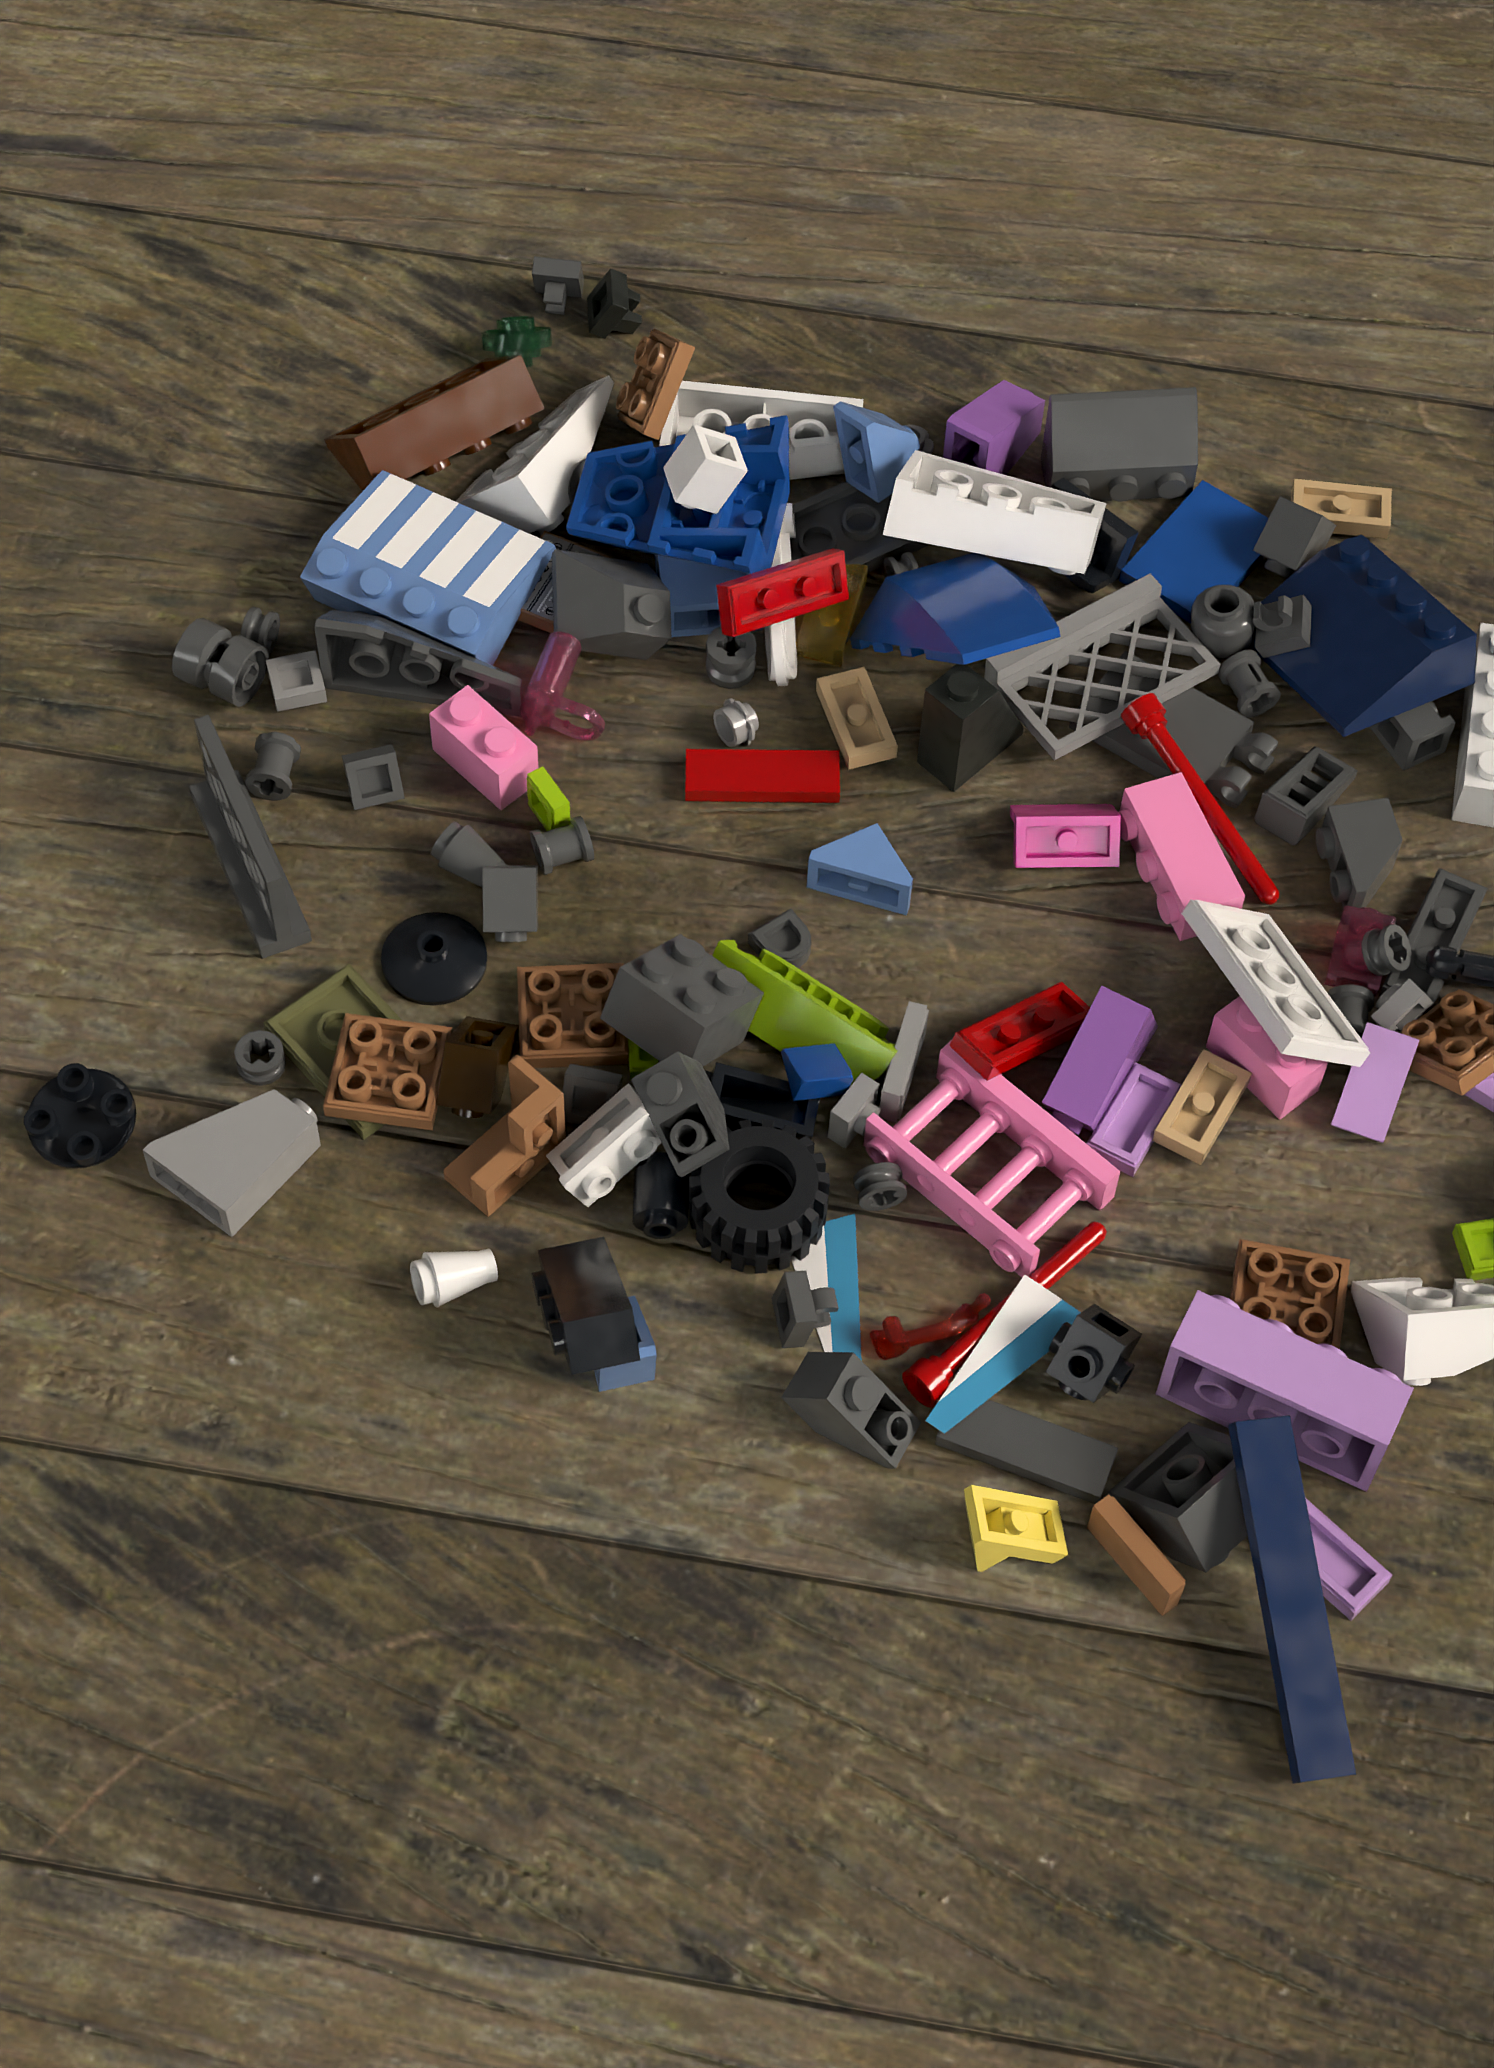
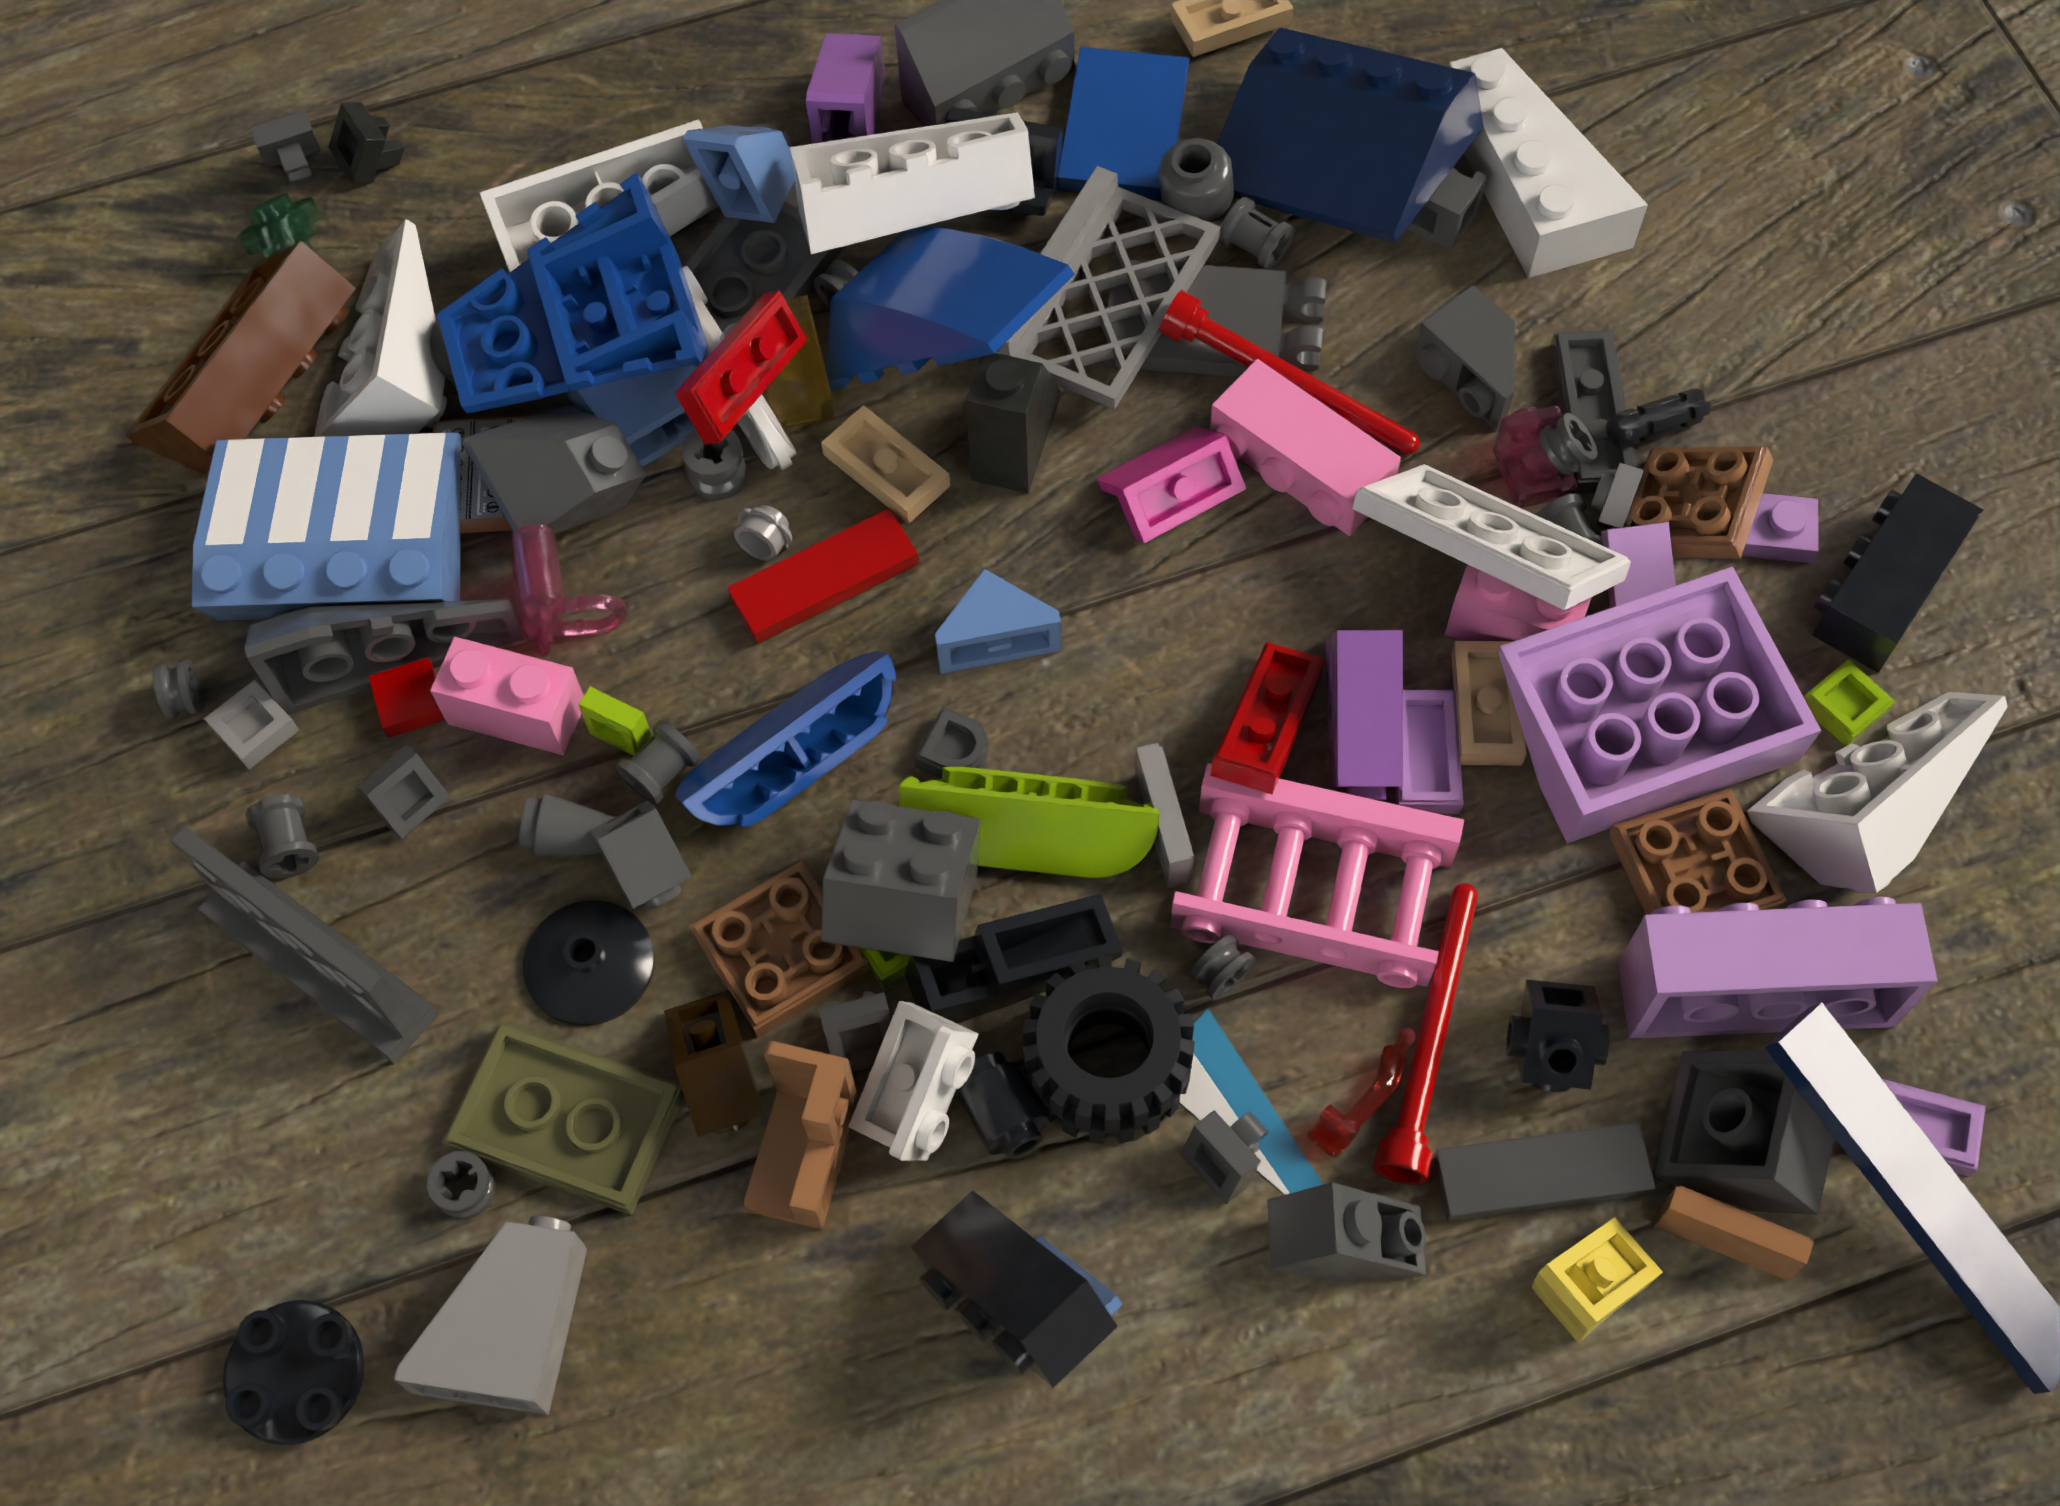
camera: 25 degrees left, 5 degrees up
dark grey wheel [172,618,269,707] -> none
medium nougat tile [323,1013,453,1131] -> none
white cone [410,1248,498,1307] -> none
medium nougat tile [616,329,695,440] -> none
dark grey slope [631,1051,730,1177] -> none
white brick [663,424,748,514] -> none
blue slope [781,1043,854,1101] -> none
light grey plate [827,1073,881,1148] -> none
sticker [925,1275,1081,1434] -> none
dark grey brick [1253,496,1336,579] -> none
dark grey tile [1253,594,1312,658] -> none
dark grey slope [1254,746,1358,845] -> none
none -> red tile [368,657,445,738]
none -> blue brick [676,651,896,827]
none -> lavender slope [1498,567,1821,844]

